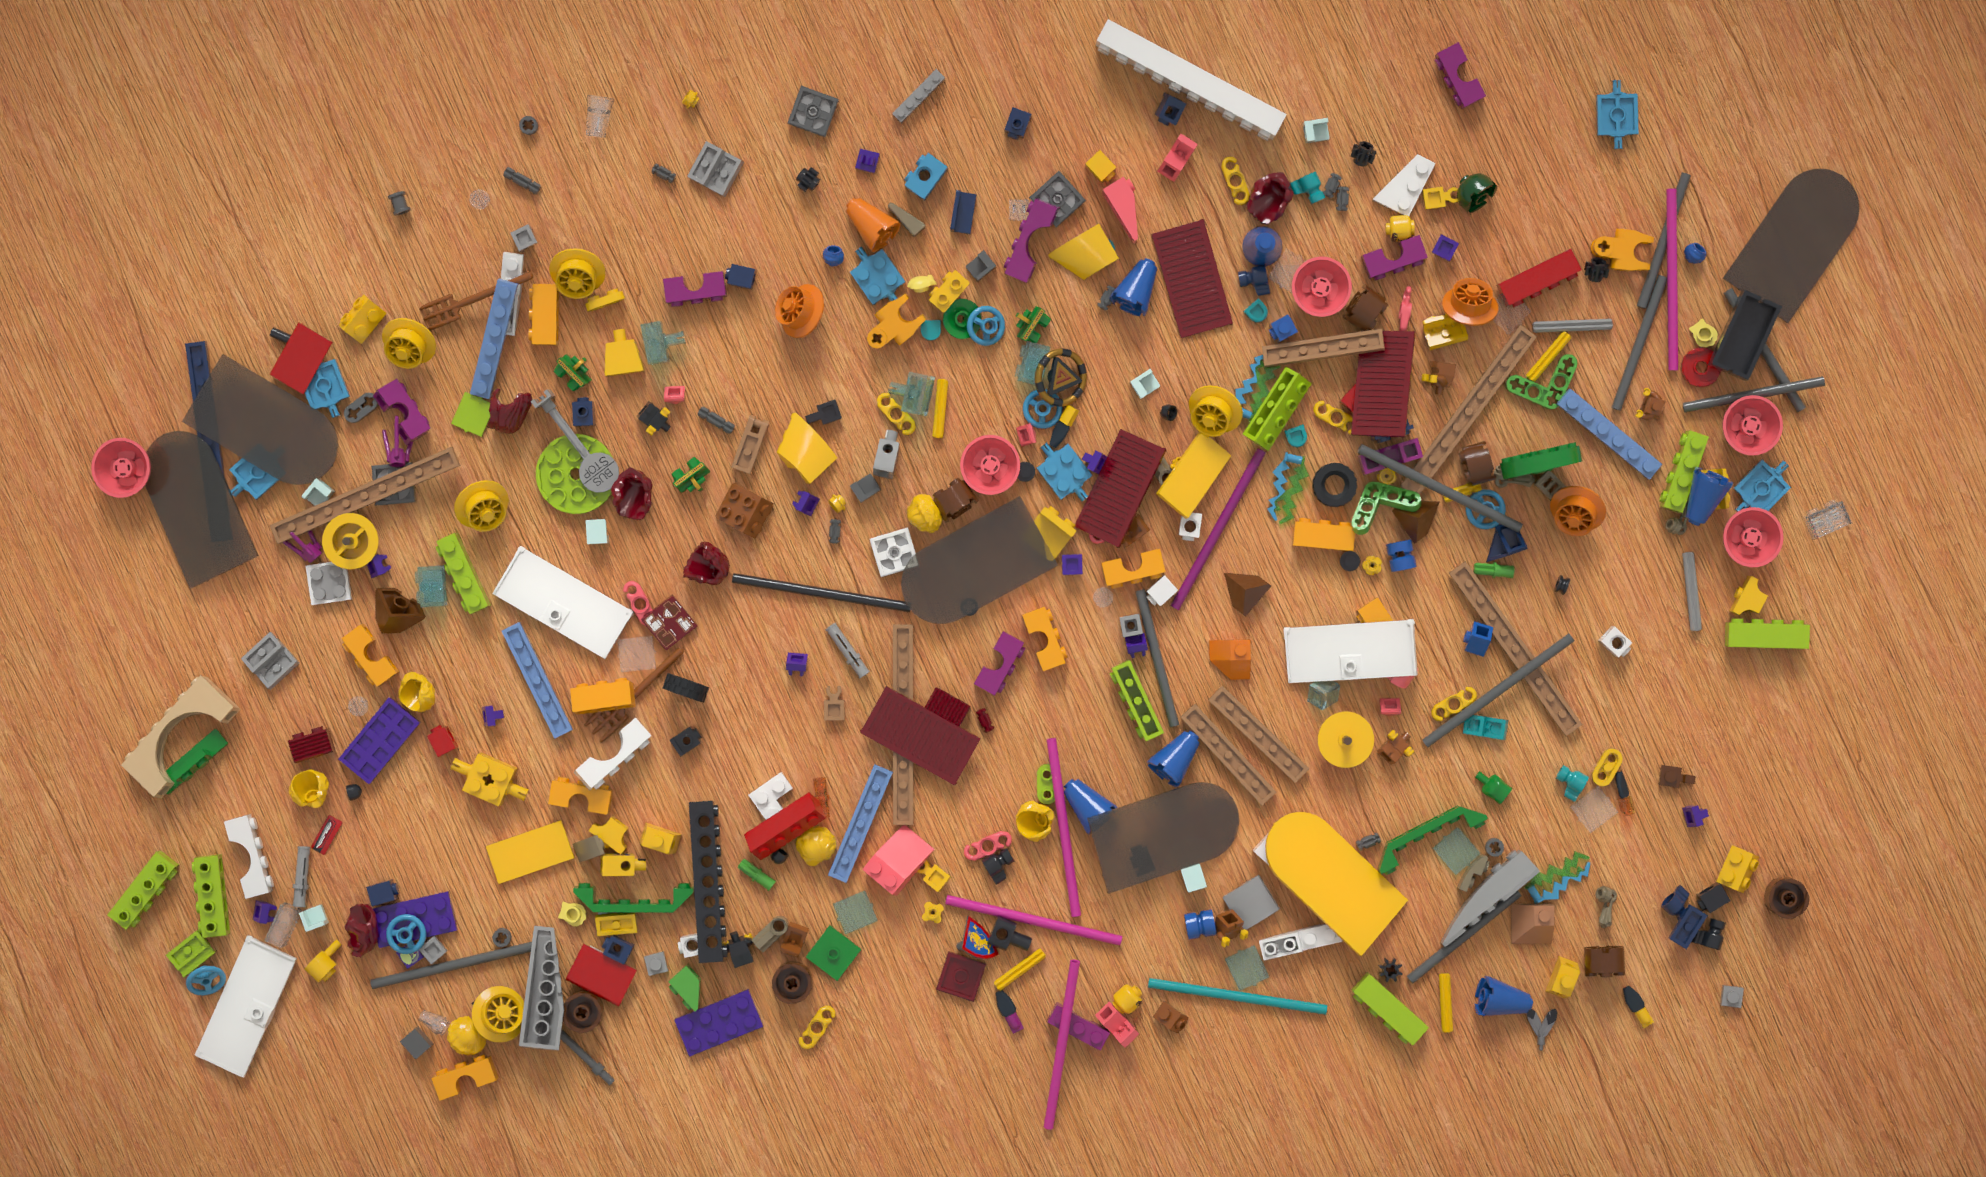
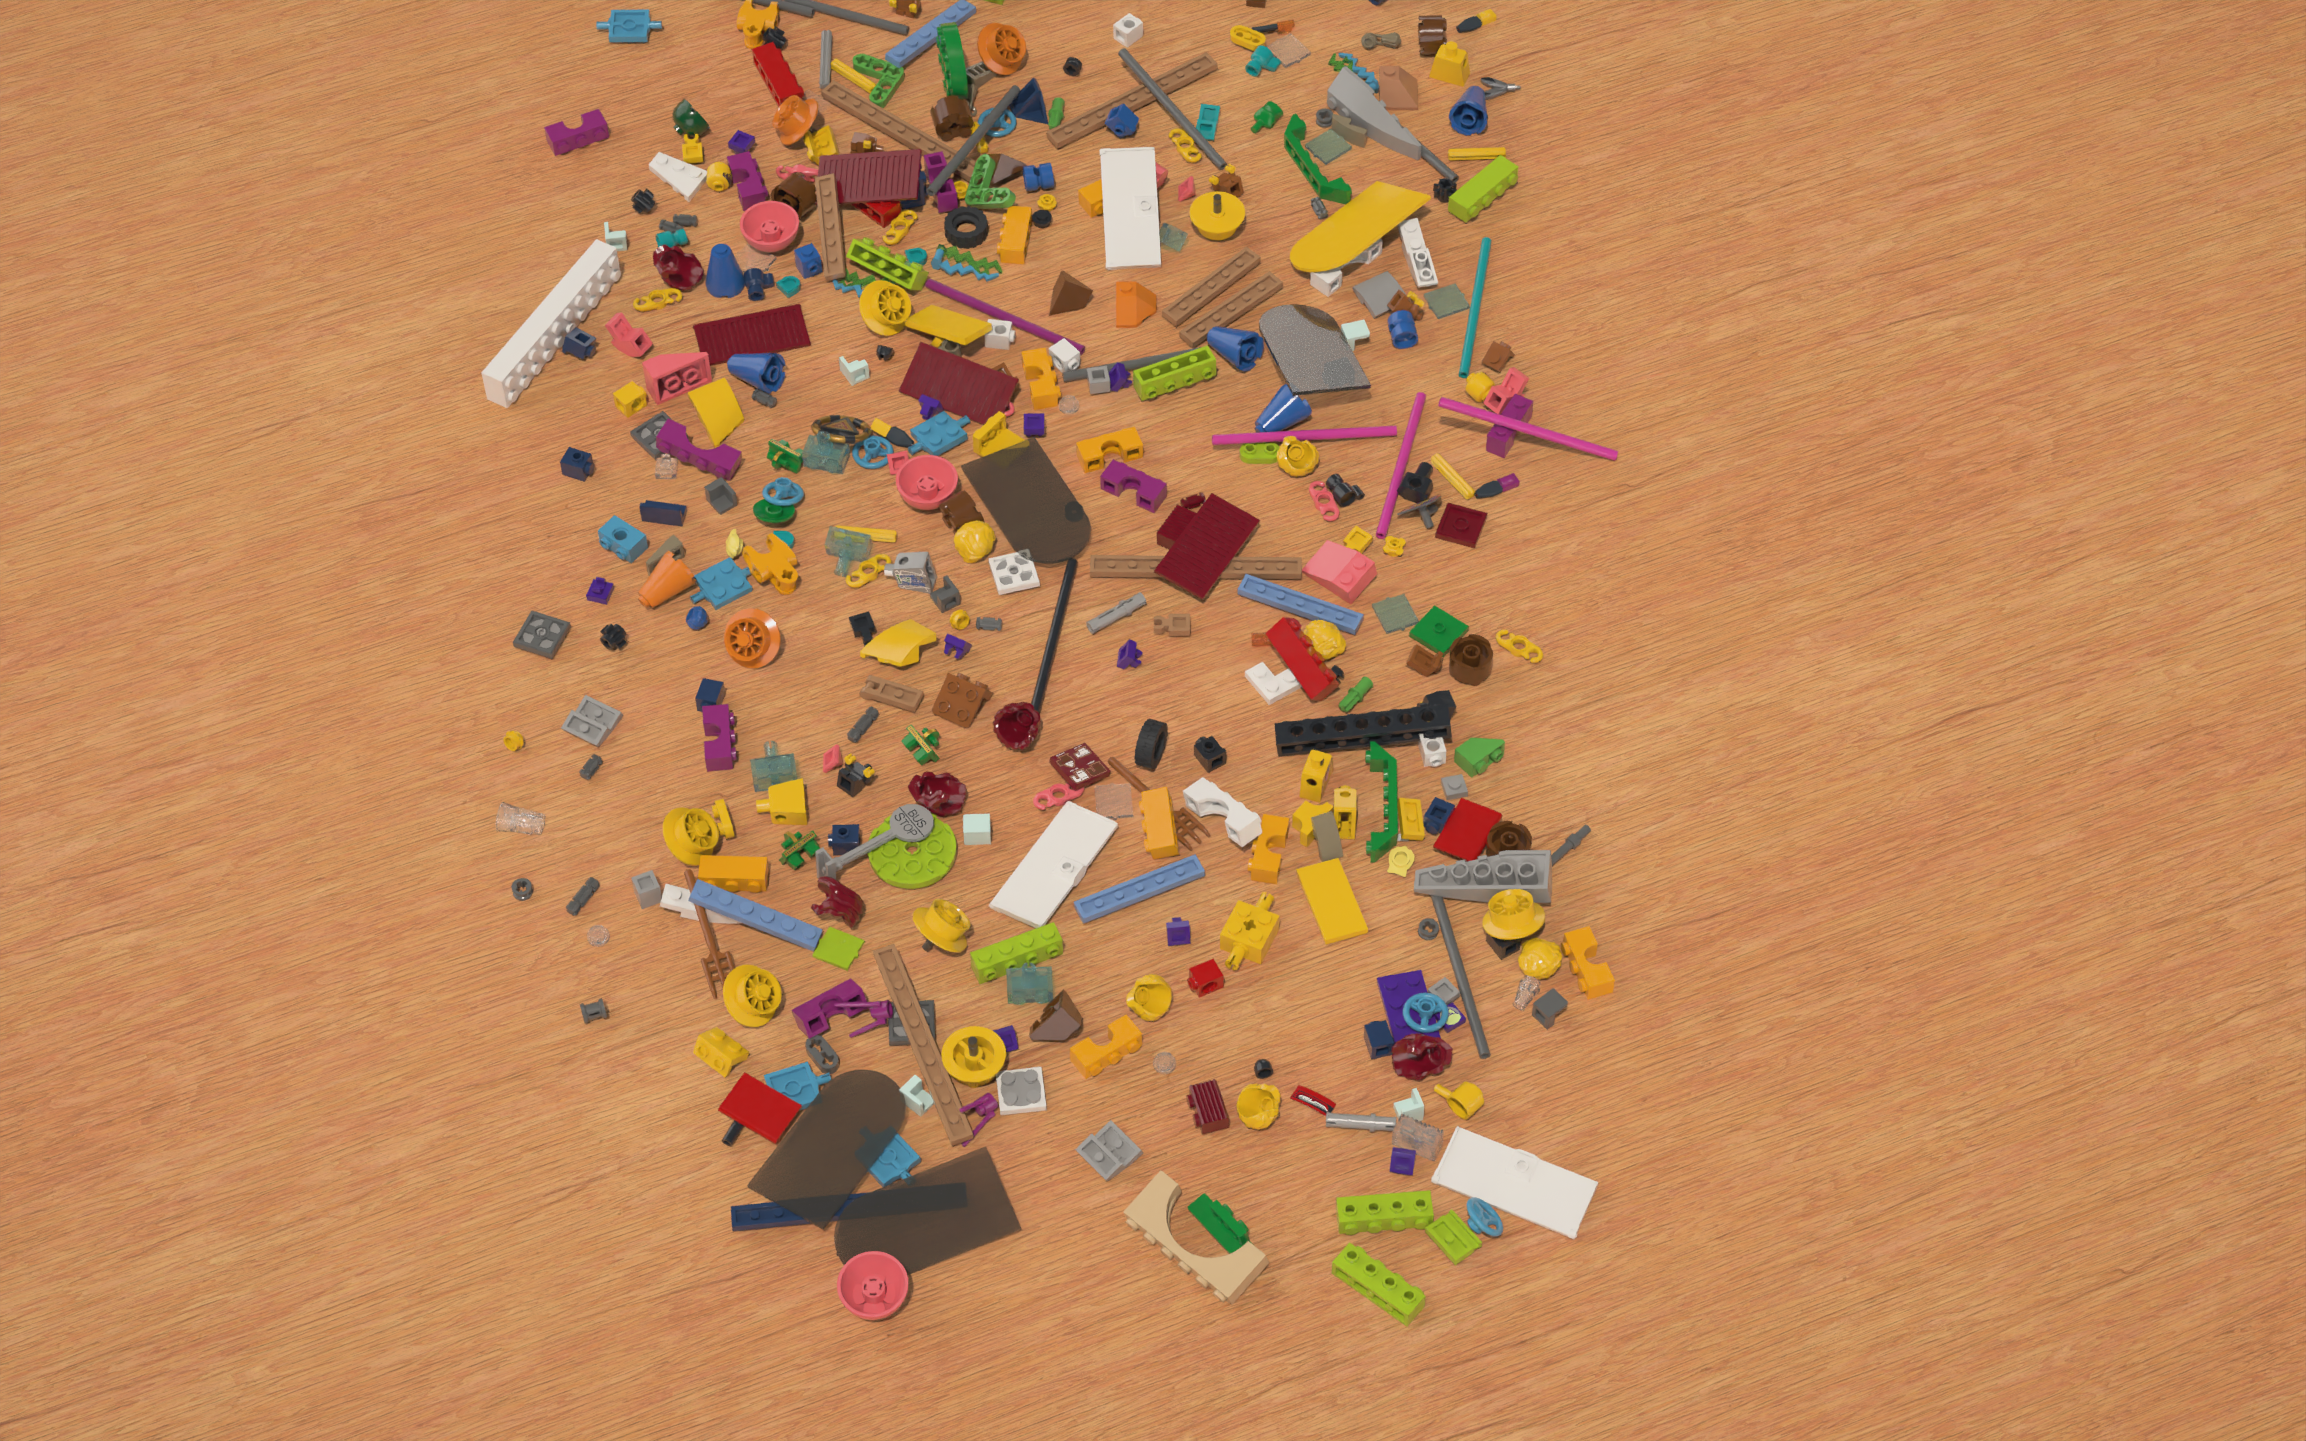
camera: 85 degrees left, 35 degrees down
white arch [224,814,274,899] -> none
dark purple plate [338,697,421,784] -> none
dark purple plate [674,989,764,1057] -> none
dark tan piece [752,916,789,952] -> none
light grey piece [892,69,945,124] -> none
yellow bracket [929,270,970,313] -> none

